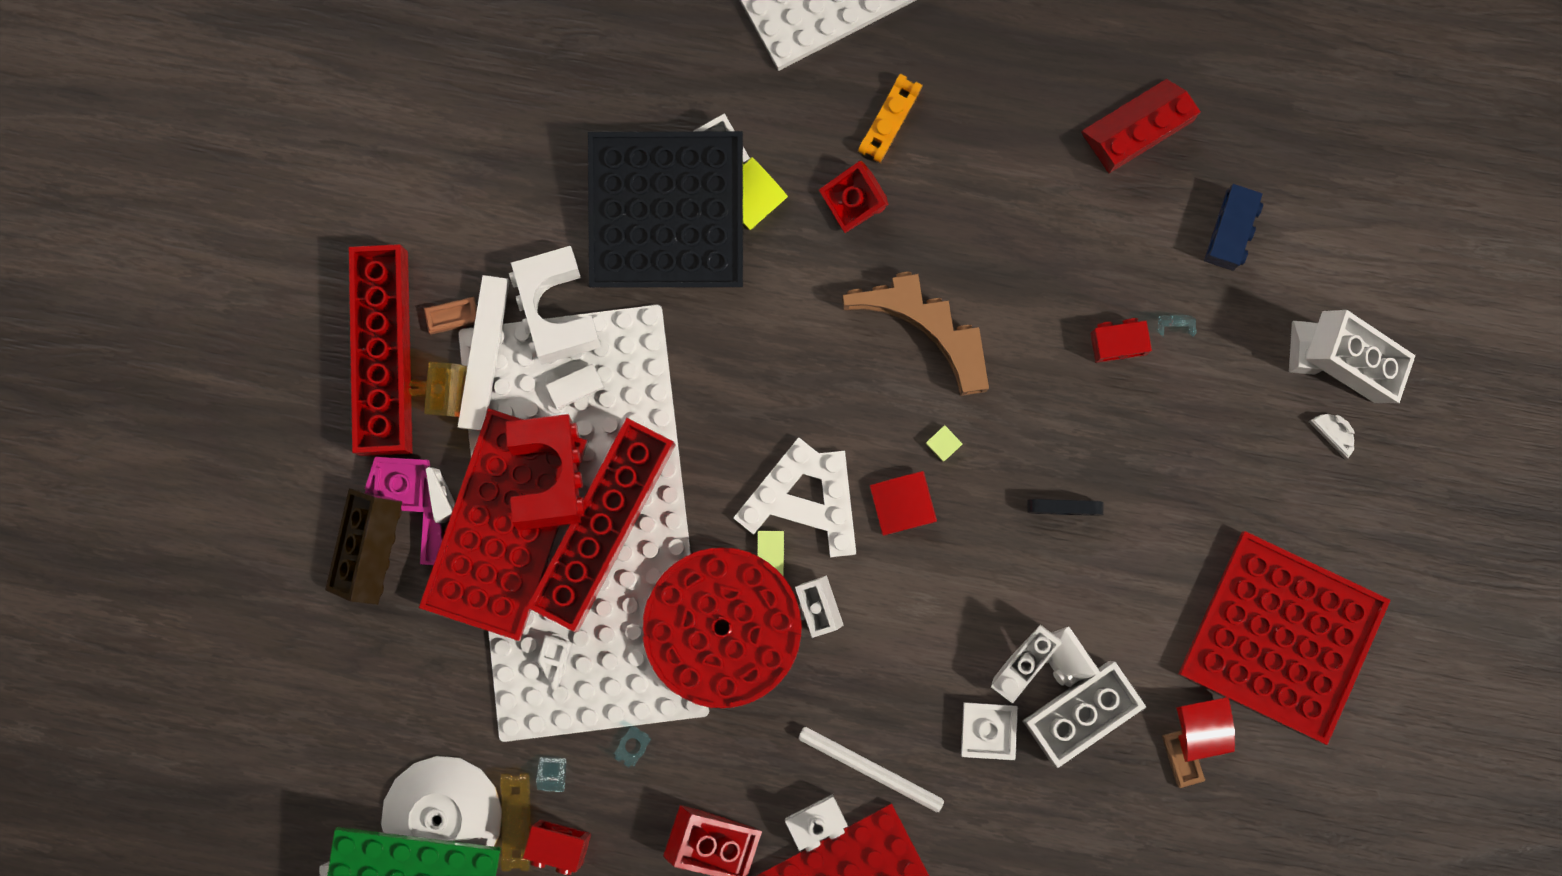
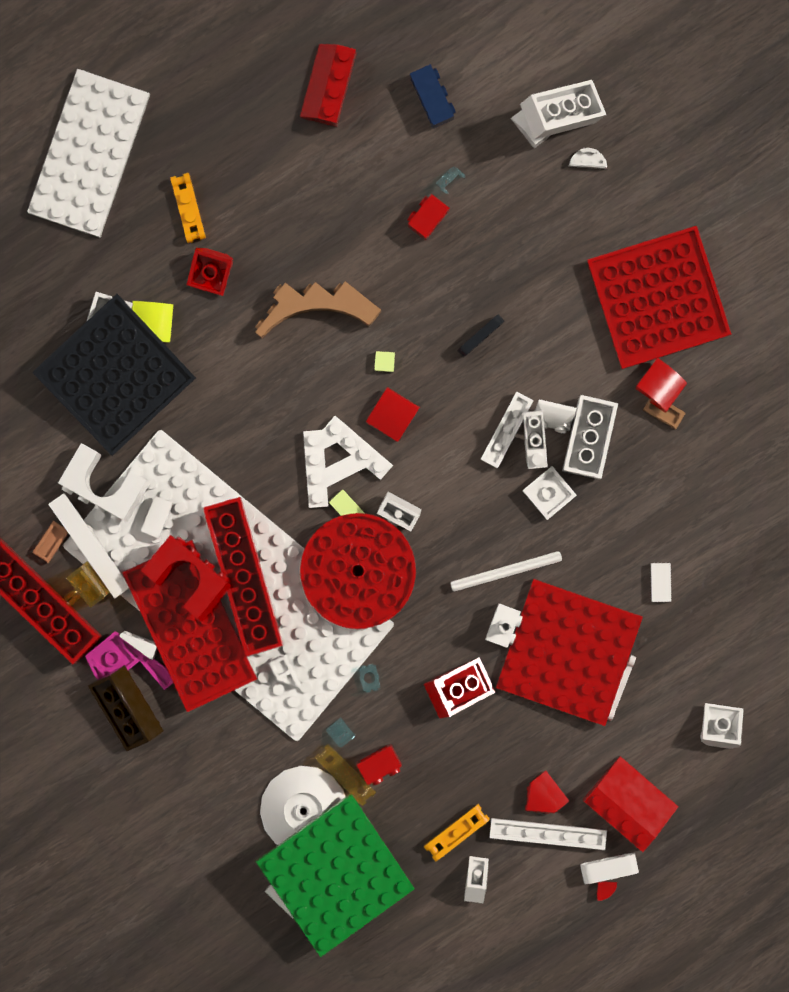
camera: 45 degrees left, 5 degrees up
none -> white plate [480,392,533,468]

